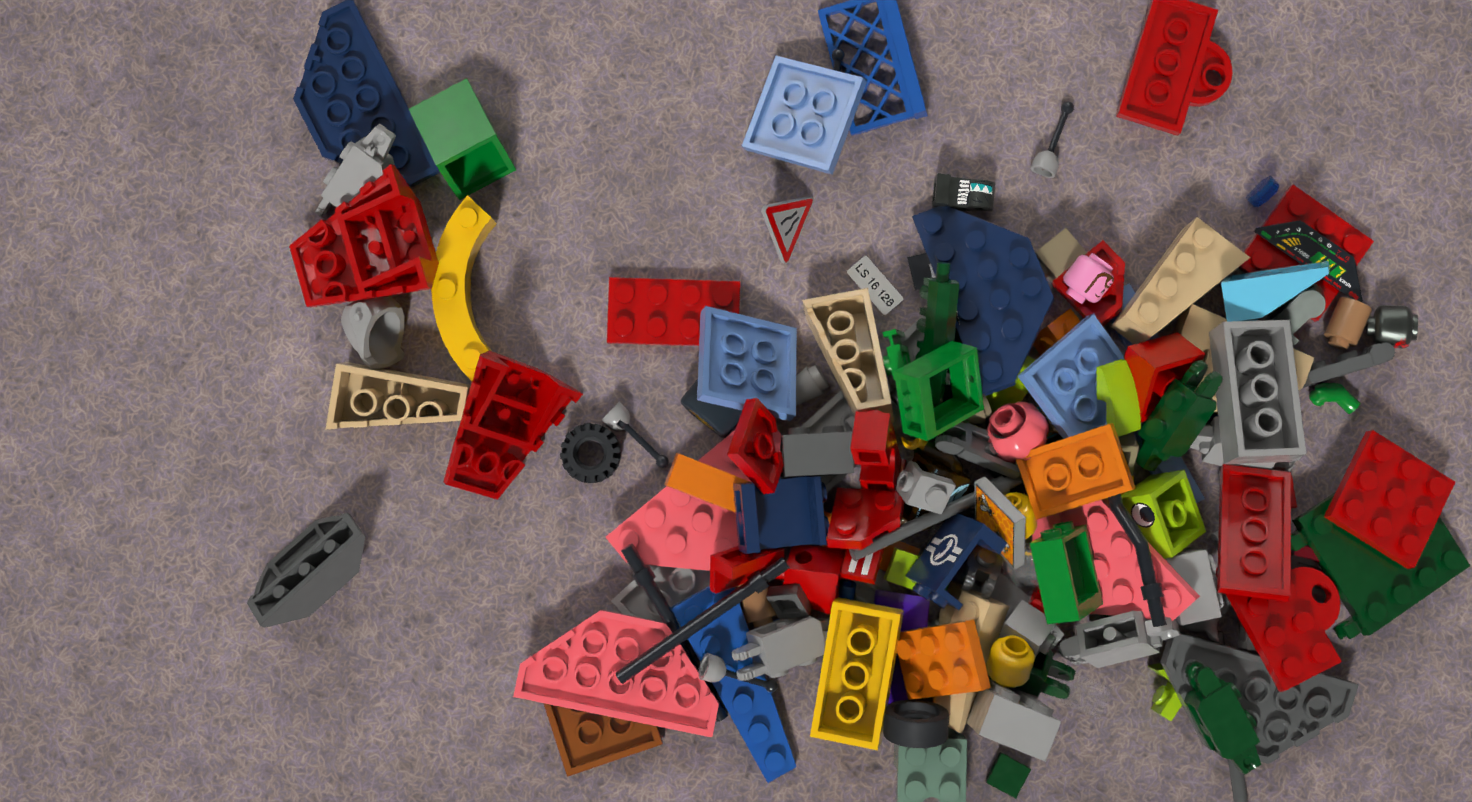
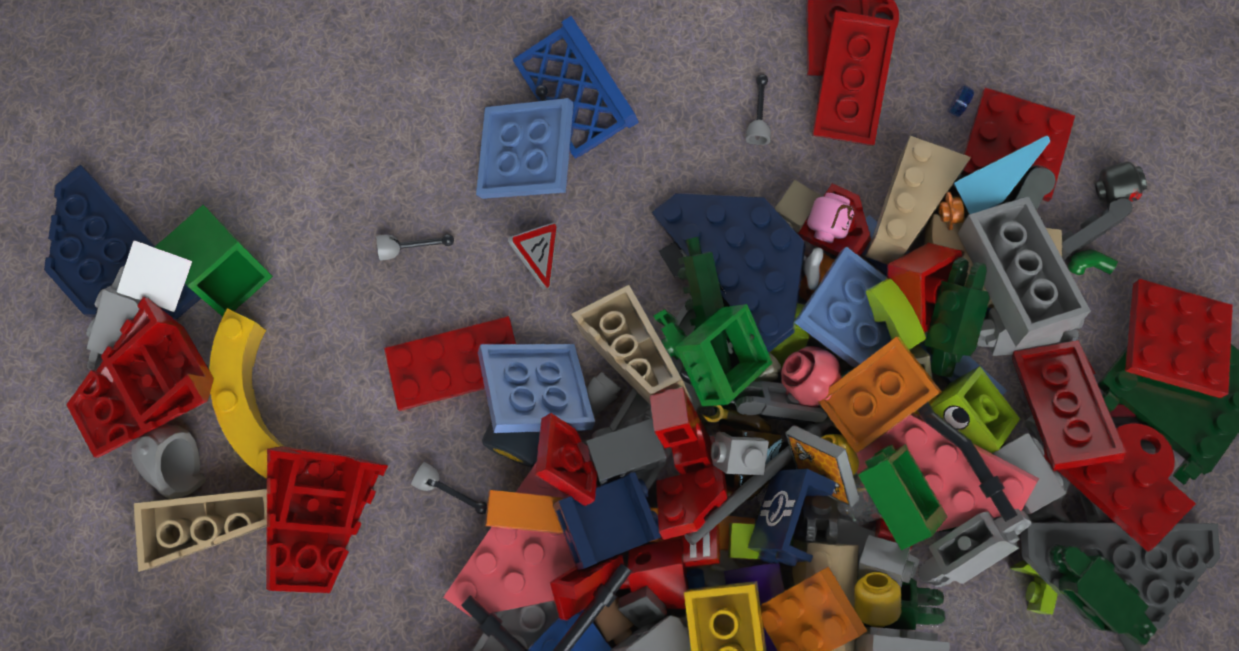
camera: 15 degrees left, 10 degrees down
black tyre [560,423,621,483] -> none
white sticker [847,256,903,315] -> none
pearl dark grey leg [932,173,995,211] -> none
black sticker [1253,220,1363,302] -> none
medium nougat brick [1324,297,1372,350] -> none
none -> white sticker [117,240,192,312]
none -> hinge [376,234,454,261]
none -> light grey piece [802,248,823,290]
none -> red plate [811,10,897,146]
none -> orange plate [939,192,964,230]

